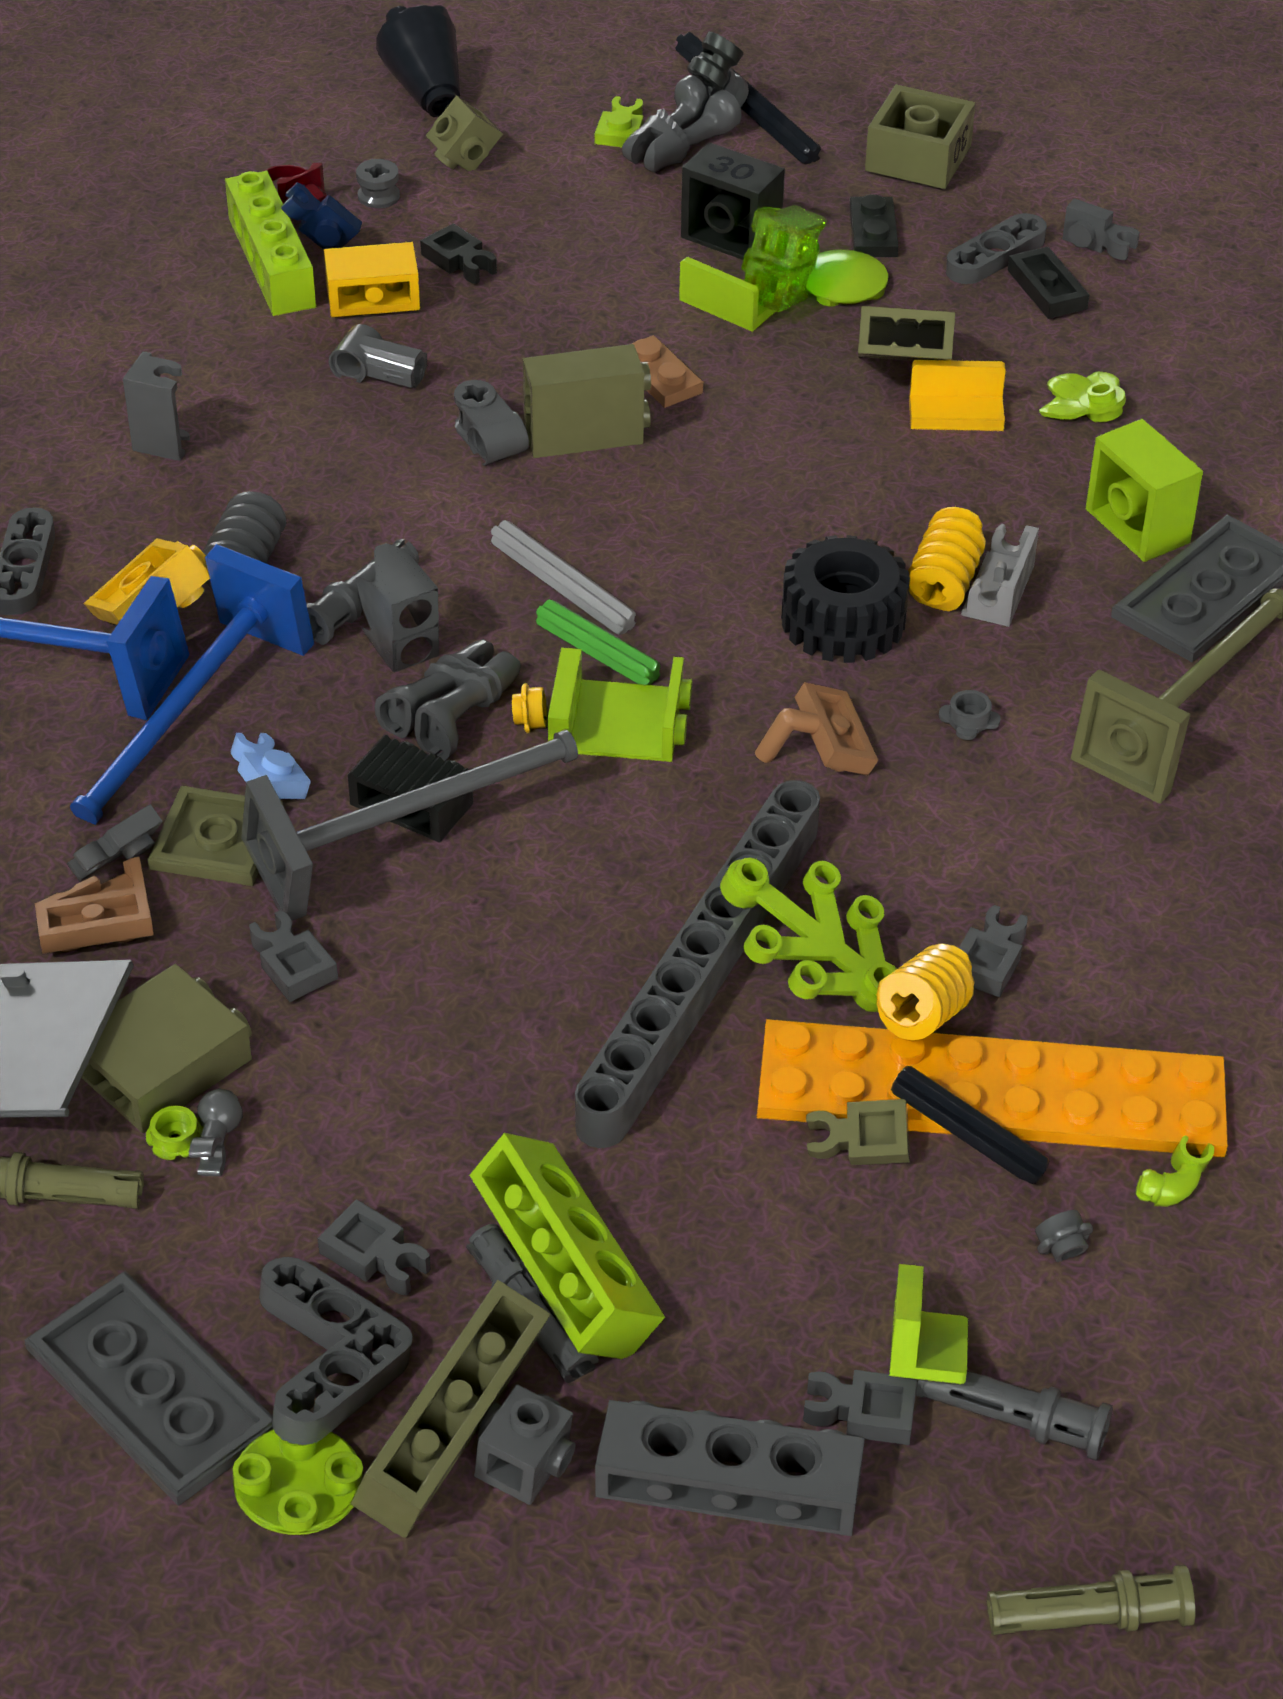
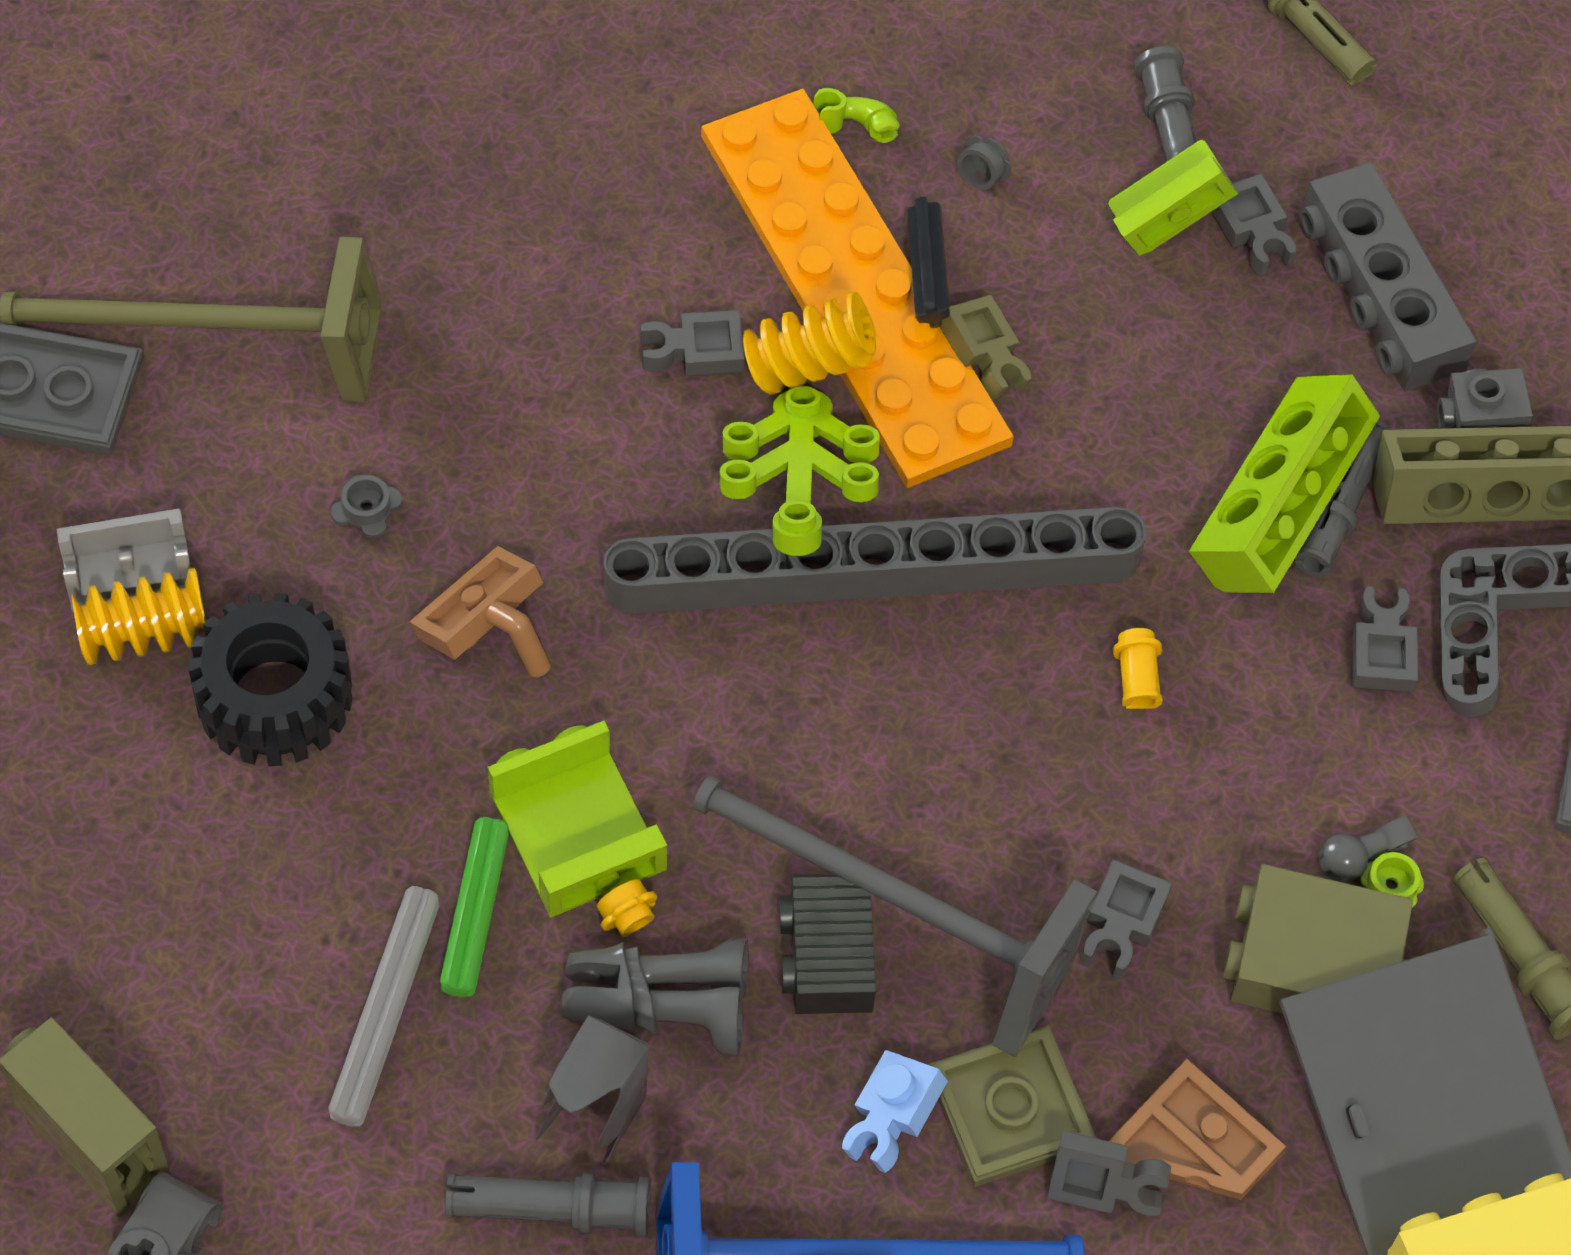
camera: 125 degrees left, 15 degrees up
none -> yellow pin [1113,628,1163,709]

